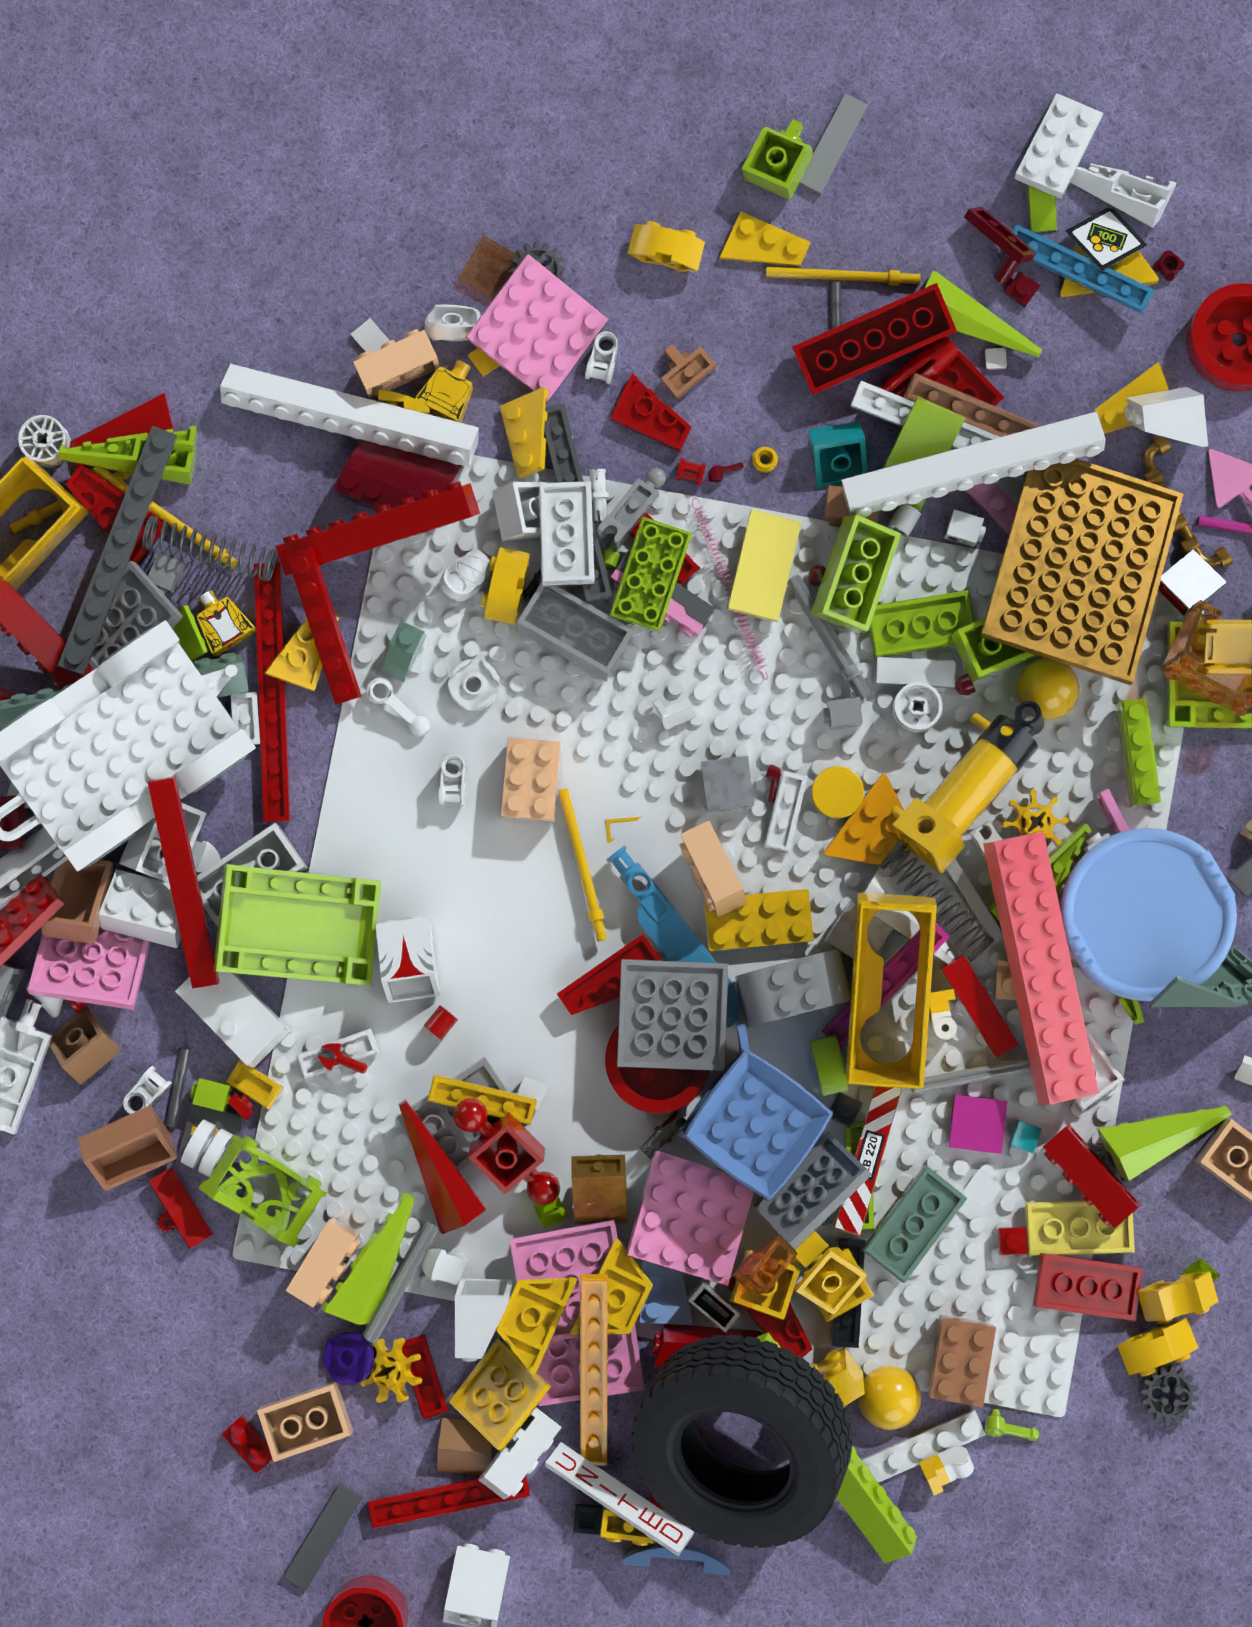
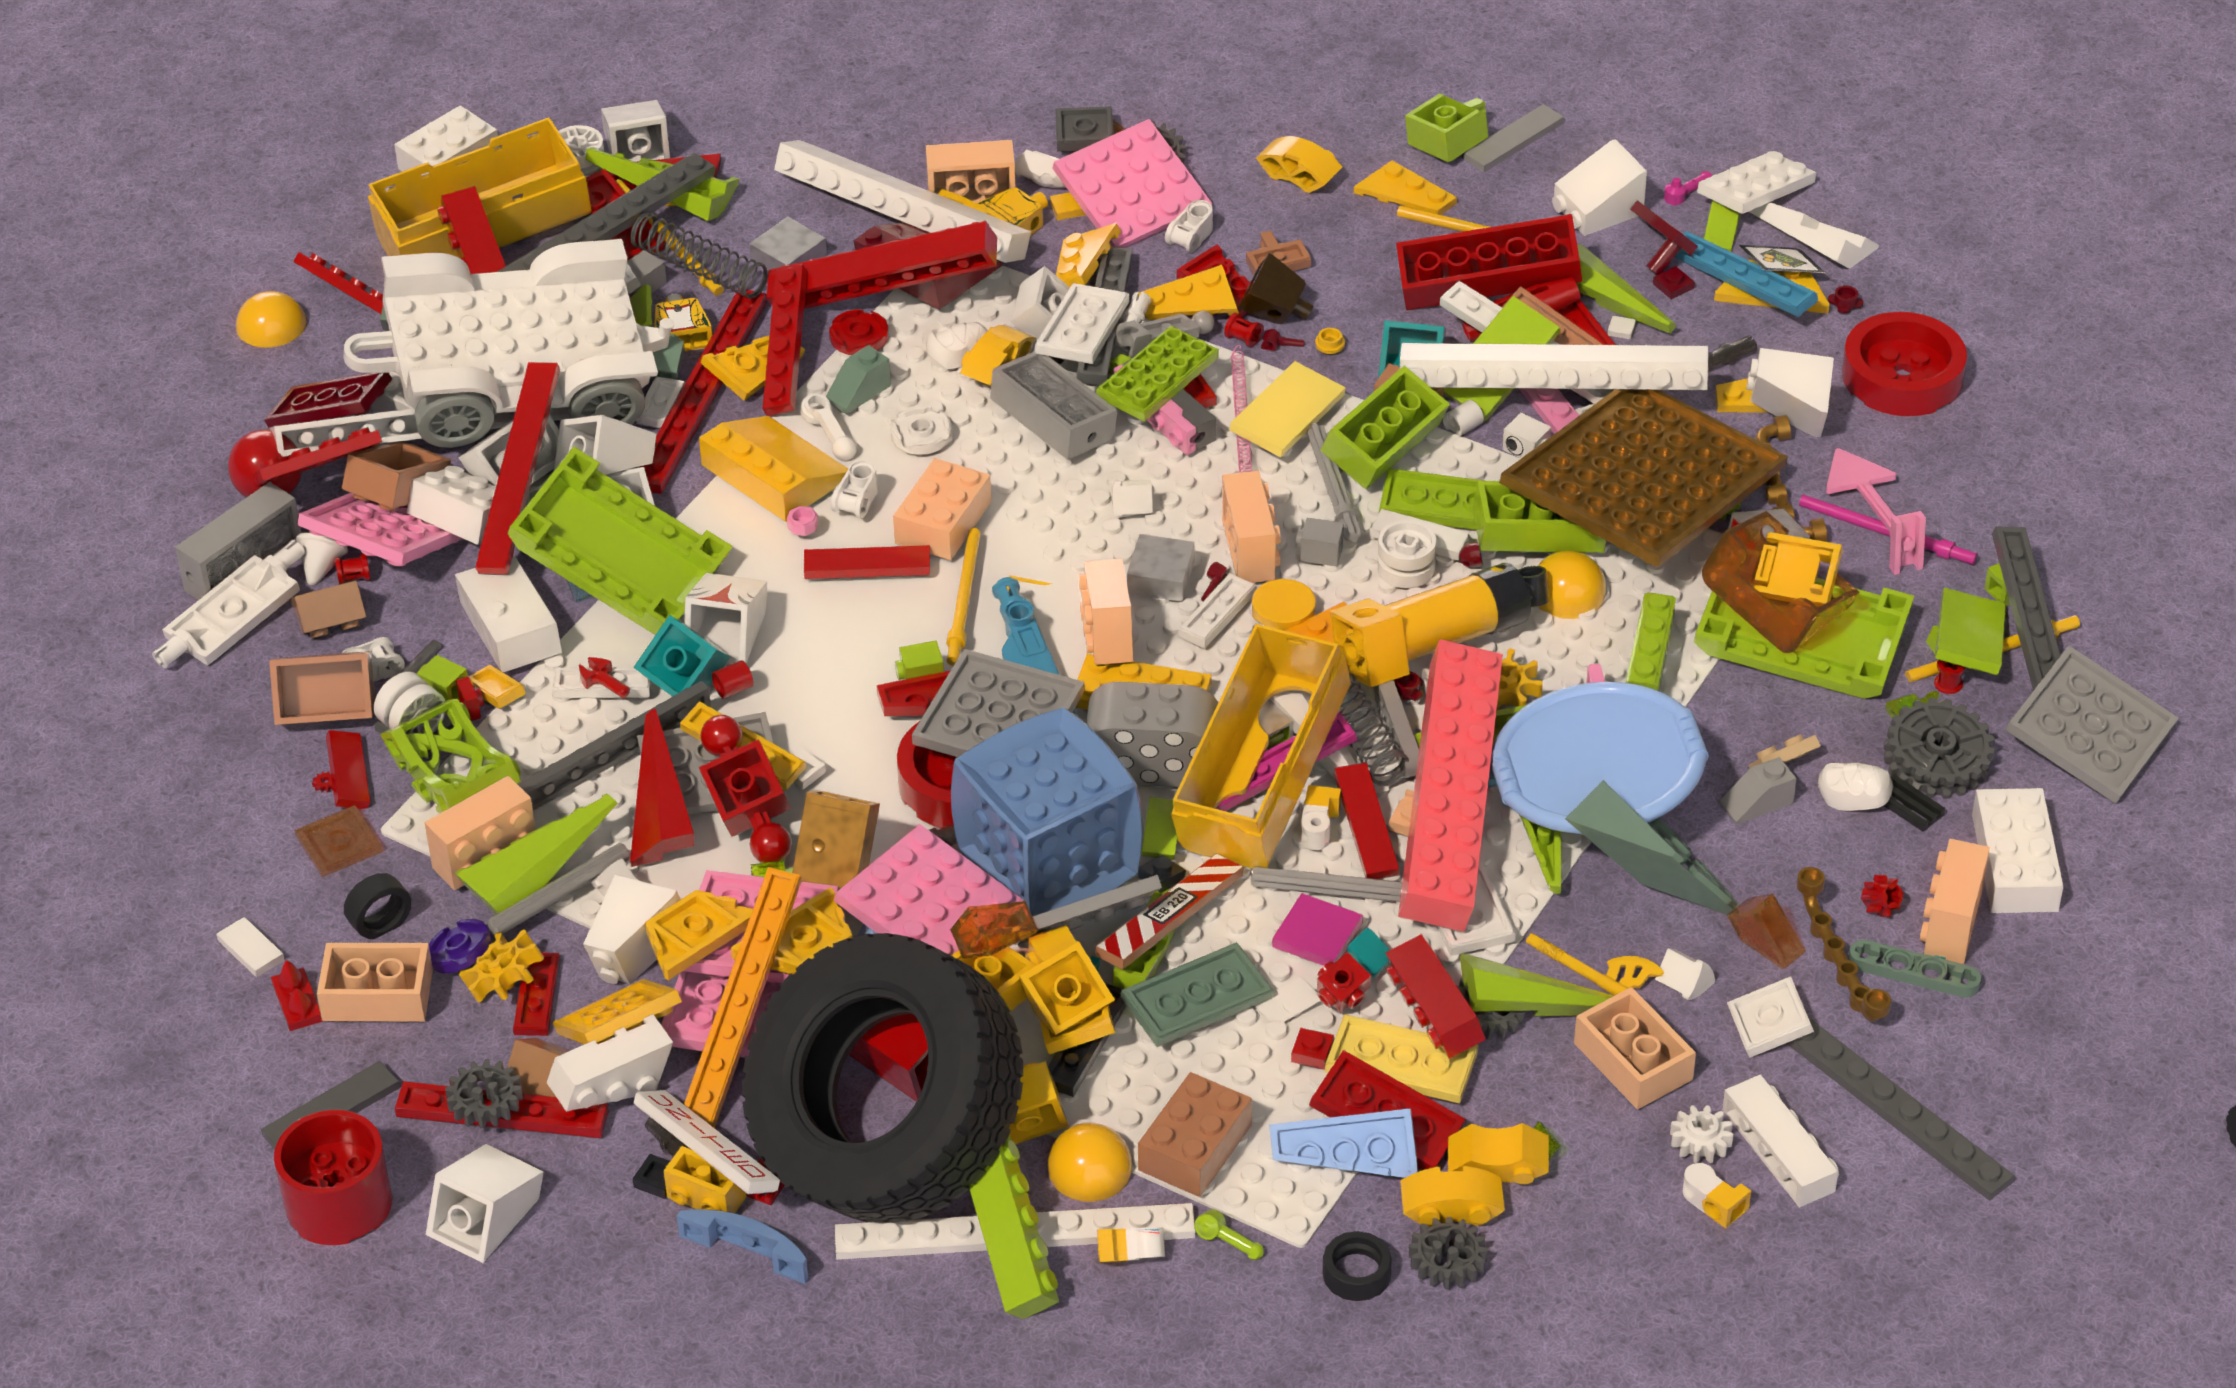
camera: 20 degrees right, 40 degrees down
none -> white tile [216,917,285,978]
none -> clear orange tile [294,805,383,877]
none -> black tyre [344,873,411,939]
none -> dark grey gear [445,1059,523,1128]
none -> dark grey plate [517,681,711,811]
none -> white slope [554,415,656,475]
none -> white slope [601,100,670,162]
none -> teal slope [633,615,731,697]
none -> yellow slope [699,416,848,522]
none -> flat silver piece [749,217,827,270]
none -> bright pink tile [787,506,818,536]
none -> red tile [804,545,930,579]
none -> red tile [829,309,889,355]
none -> lime brick [895,640,944,680]
none -> dark grey tile [1055,106,1114,152]
none -> yellow wing [1139,265,1238,320]
none -> light nougat brick [1222,471,1281,583]
none -> dark brown torso [1238,253,1314,324]
none -> light blue wing [1269,1109,1419,1178]
none -> red brick [1317,952,1371,1014]
none -> black tyre [1322,1231,1392,1301]
none -> dark red plate [1393,671,1423,701]
none -> yellow piece [1526,933,1664,995]
none -> white slope [1552,139,1647,236]
none -> dark pink piece [1664,171,1713,205]
none -> clear smoke pin [1708,335,1757,373]

